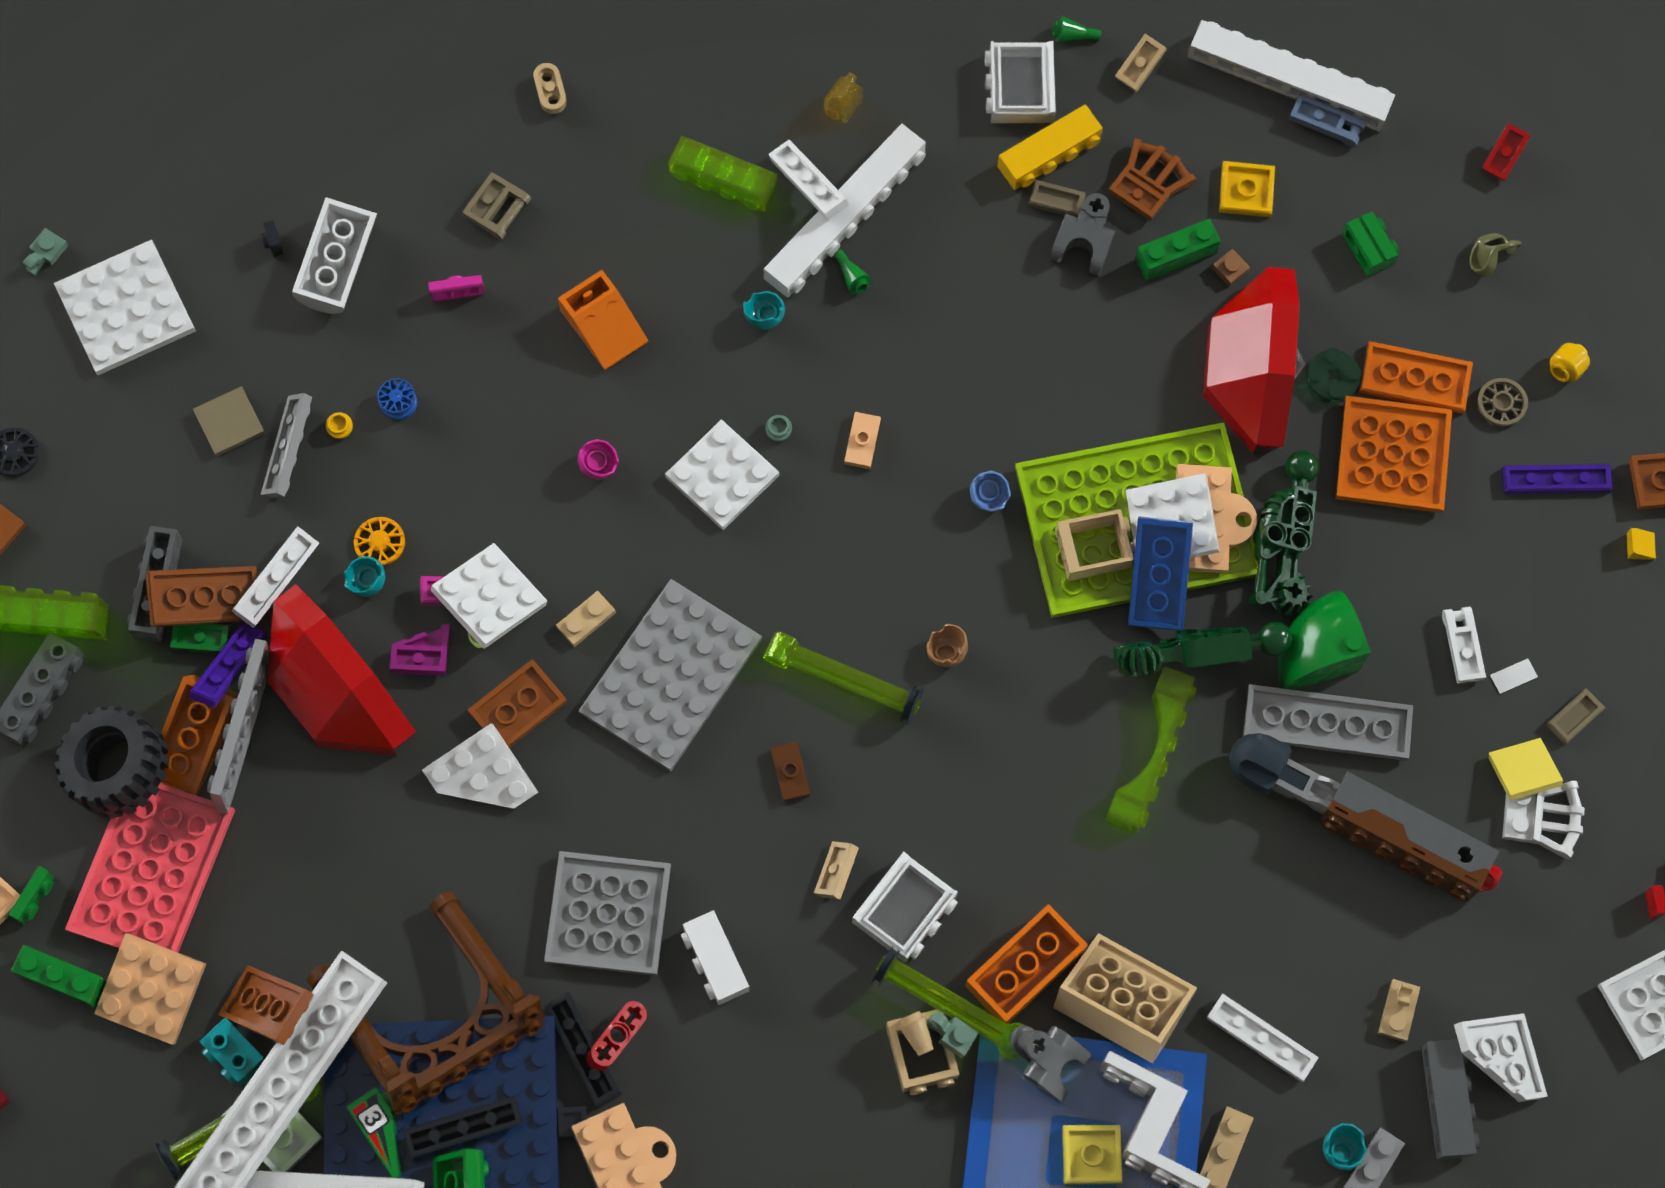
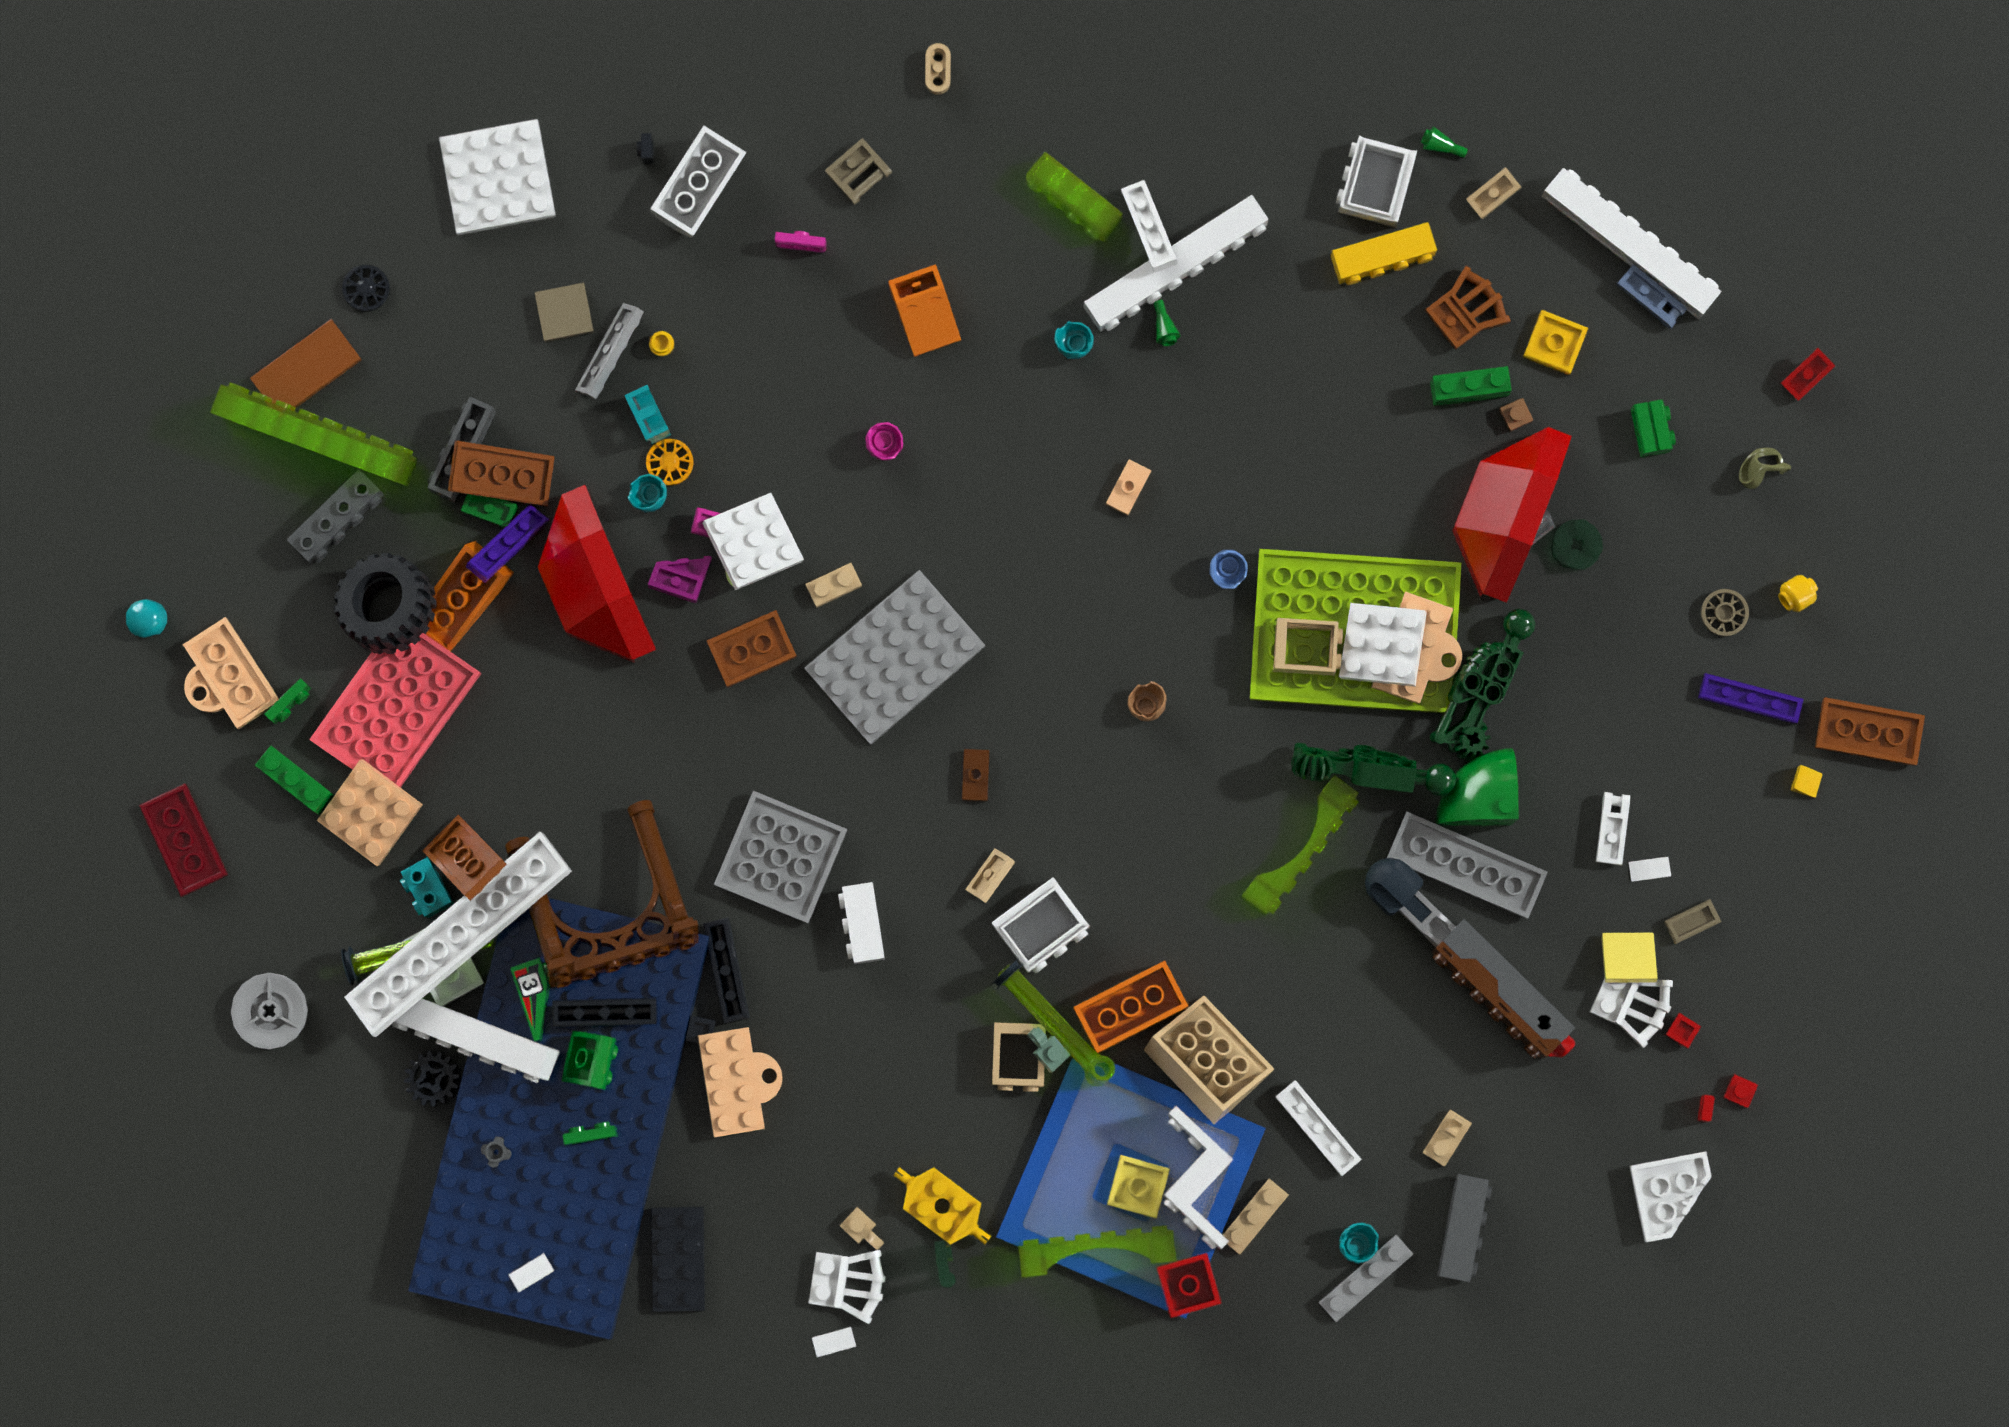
camera: 20 degrees right, 10 degrees up
sand green plate [23,228,68,276] -> none
light grey plate [207,639,270,814] -> none
white plate [232,527,319,628] -> none
blue wheel [377,378,417,421] -> none
white plate [422,723,538,808] -> none
red beam [587,1001,647,1071] -> none
white plate [665,419,779,530] -> none
clear neon green piece [763,631,924,725] -> none
sand green plate [765,415,792,442] -> none
clear yellow brick [824,72,863,123] -> none
tan cone [899,1011,934,1056] -> none
dark grey piece [1010,1025,1091,1103] -> none
dark tan tile [1028,179,1086,217] -> none
dark grey piece [1050,193,1116,276] -> none
blue tile [1128,516,1194,631] -> none
orange plate [1335,396,1452,513] -> none
orange tile [1358,341,1473,414] -> none
white plate [1454,1013,1548,1102] -> none
none -> teal window [624,385,671,444]
none -> red plate [1665,1013,1701,1049]

